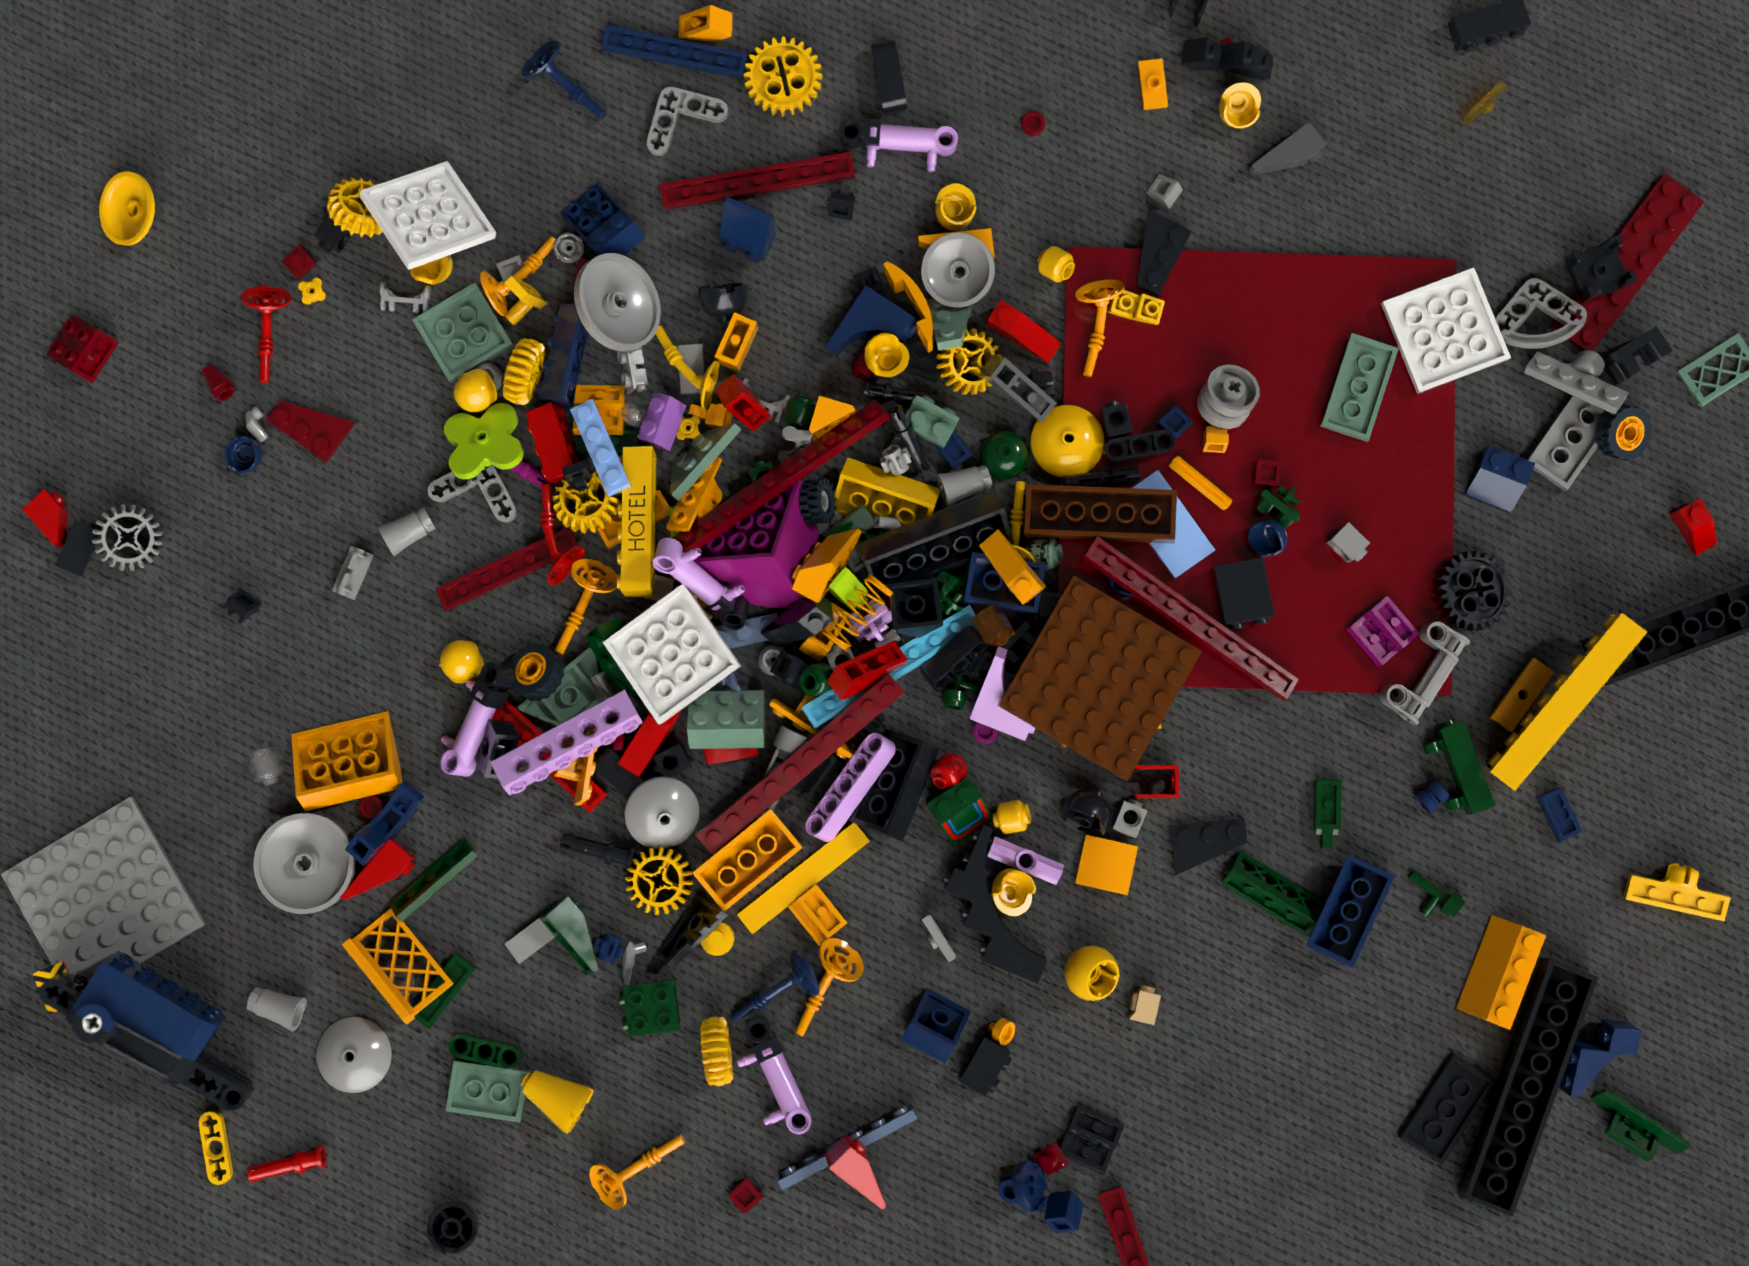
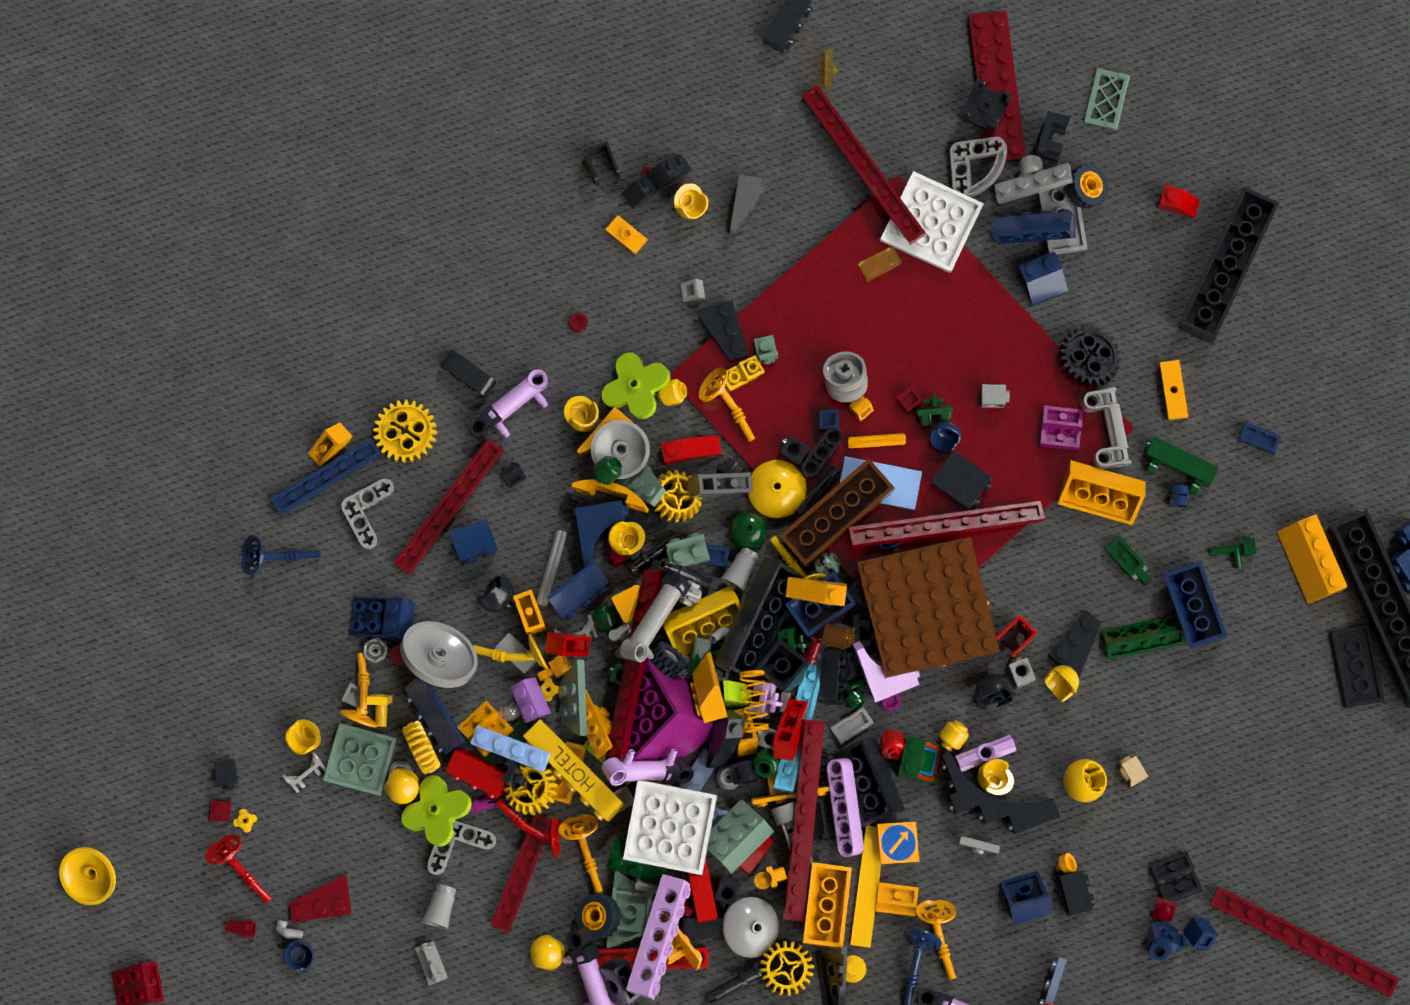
camera: 45 degrees left, 5 degrees down
yellow gear [327,177,383,238] -> none
white plate [360,161,496,270] -> none
light grey hinge [617,347,648,394] -> none
light orange slope [1075,835,1138,895] -> none
sand green plate [1320,333,1399,442] -> none
yellow brick [1488,613,1647,791] -> none
yellow plate [1623,863,1731,921] -> none
none -> light grey axle [536,530,567,606]
none -> dark blue slope [547,561,609,621]
none -> dark green head [593,456,623,485]
none -> lime plant [602,352,670,419]
none -> light grey piece [620,572,691,662]
none -> sand green bracket [754,335,778,365]
none -> light orange hips [754,866,787,889]
none -> dark red plate [802,85,926,245]
none -> dark red pin [803,638,823,664]
none -> light grey tile [830,707,874,745]
none -> clear yellow plate [858,246,902,282]
none -> piece [877,822,919,864]
none -> dark blue slope [992,209,1076,244]
none -> yellow helmet [1043,665,1079,702]
none -> light orange slope [1058,460,1146,525]

